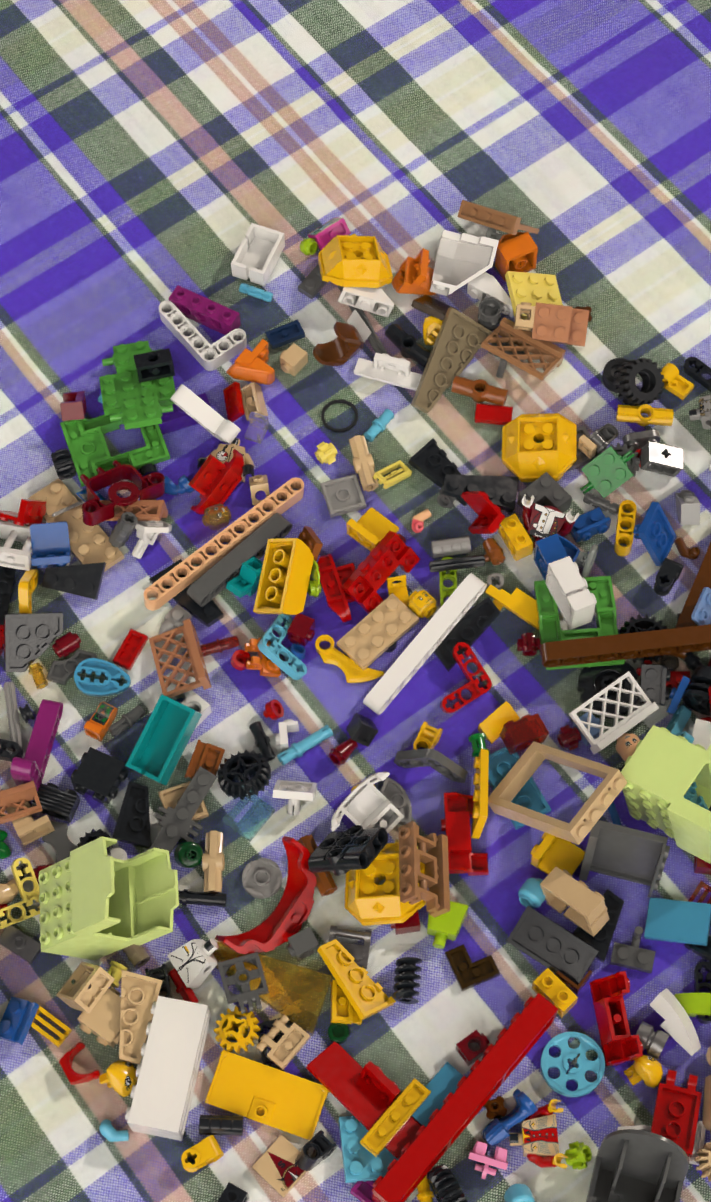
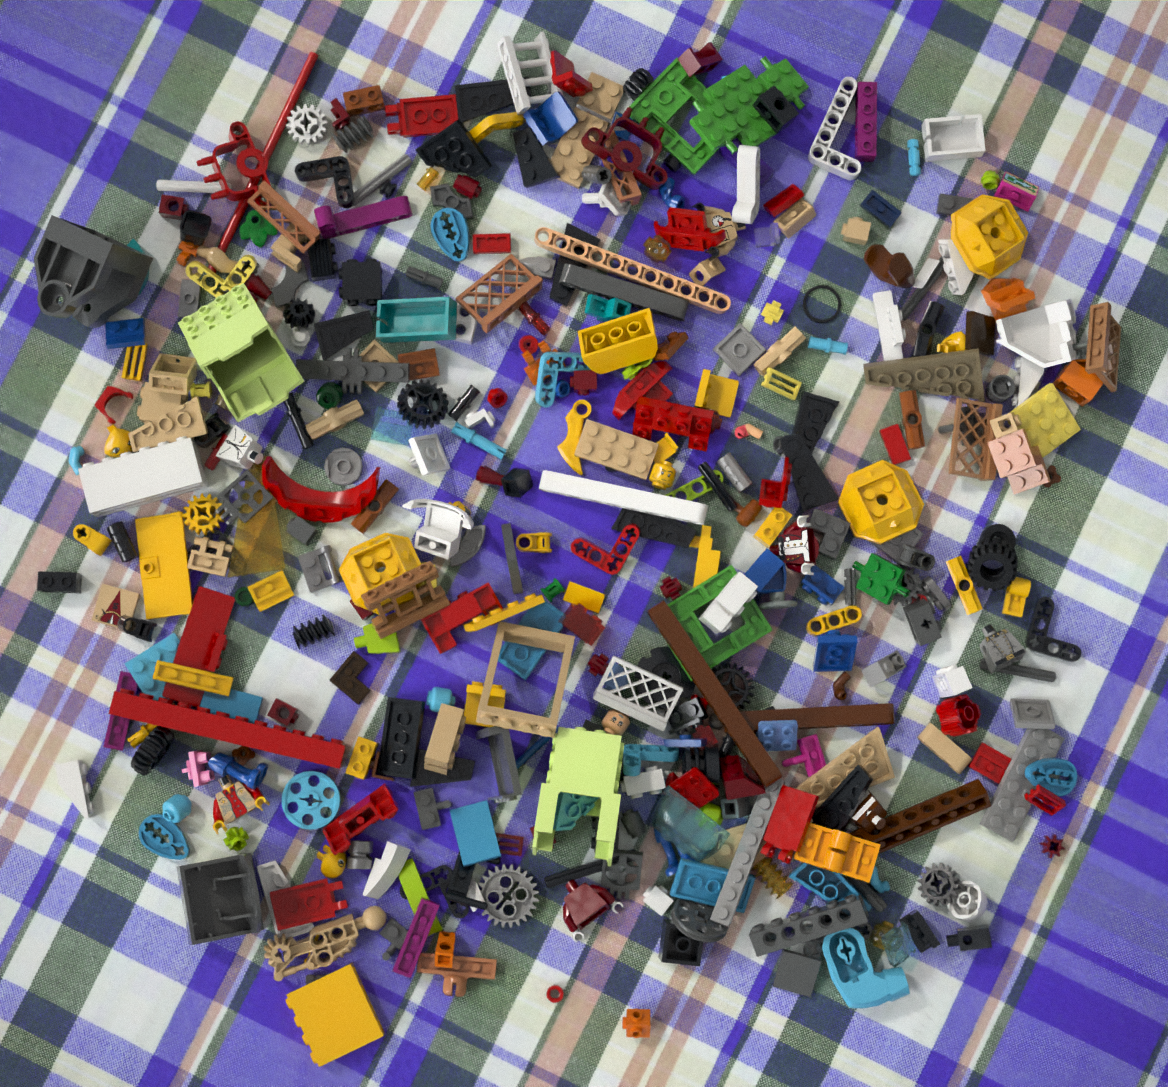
camera: 60 degrees right, 20 degrees up
orange leg [84,701,118,742] -> none
orange piece [226,339,275,385] -> none
black connector [308,825,388,876] -> none
yellow wing [317,939,396,1021] -> none
light grey bush [487,573,504,590] -> none
tan tile [578,434,597,459] -> none
black piece [654,558,684,596] -> none

